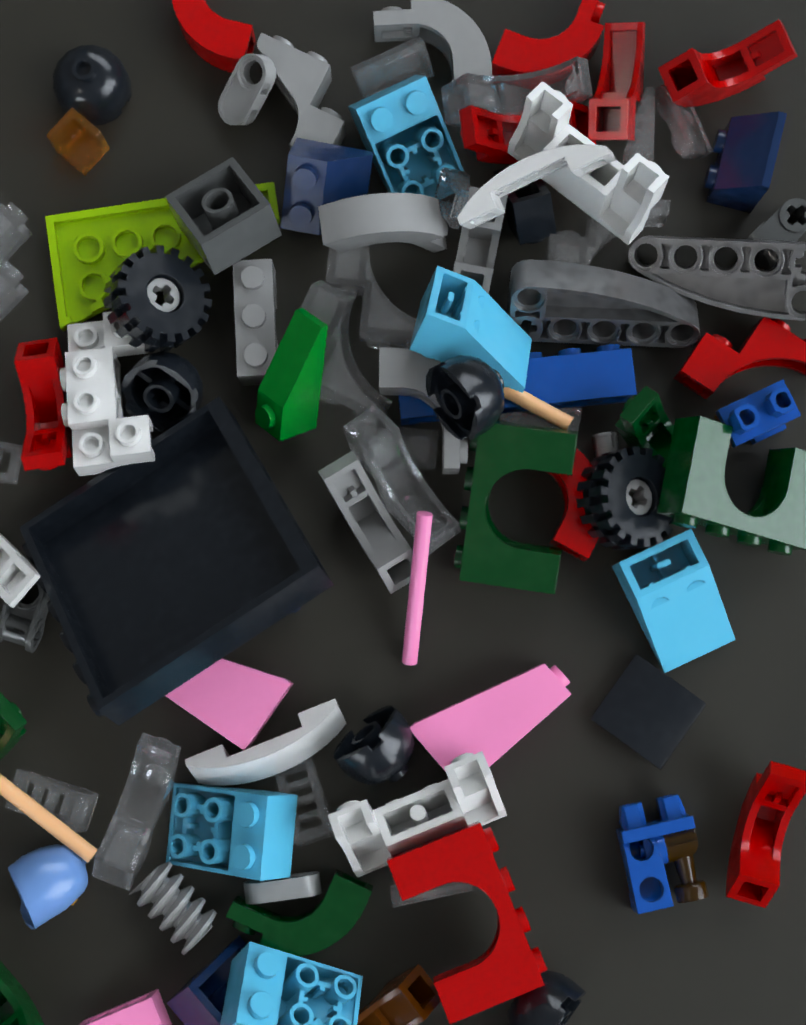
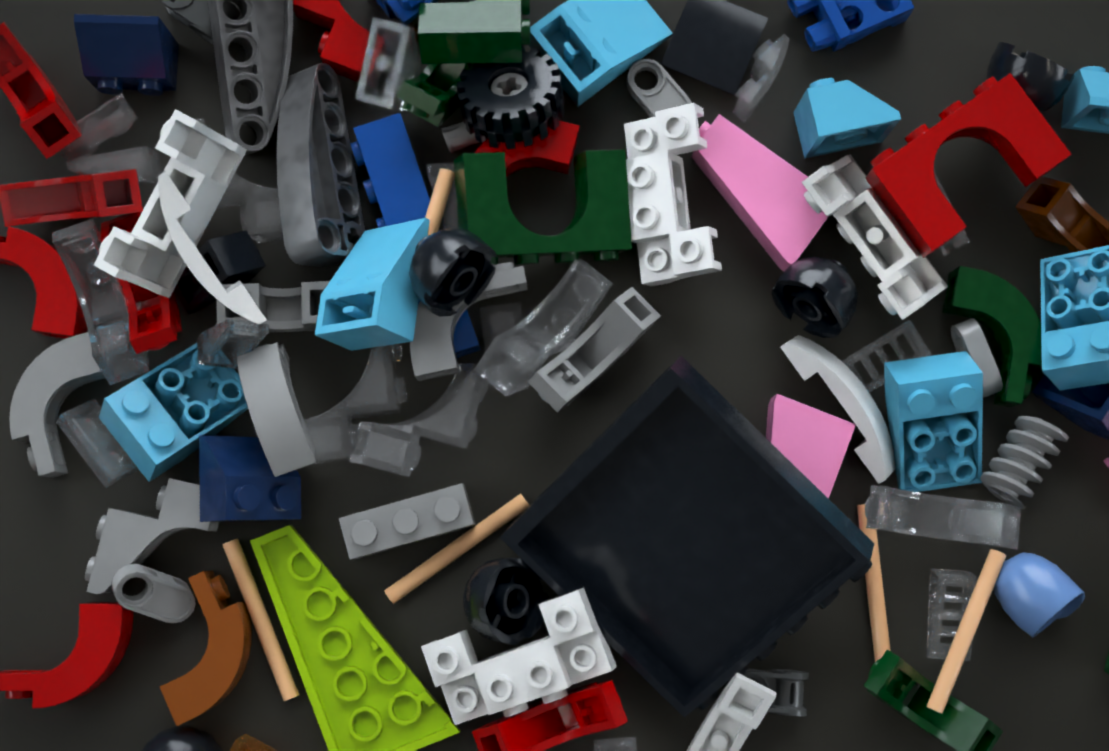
camera: 105 degrees left, 0 degrees up
black bush [103,245,212,353] -> none
dark grey brick [165,157,282,275] -> none
green slope [255,308,328,442] -> none
bright pink bar [402,511,433,666] -> none
none -> dark orange arch [160,570,252,726]
none -> light nougat bar [222,538,300,701]
none -> clear slope [355,17,421,111]
none -> light nougat bar [384,493,529,604]
none -> white bracket [624,103,722,286]
none -> light grey piece [626,59,692,118]
none -> clear slope [733,34,790,123]
none -> medium azure slope [793,78,901,159]
none -> light nougat bar [857,503,891,662]

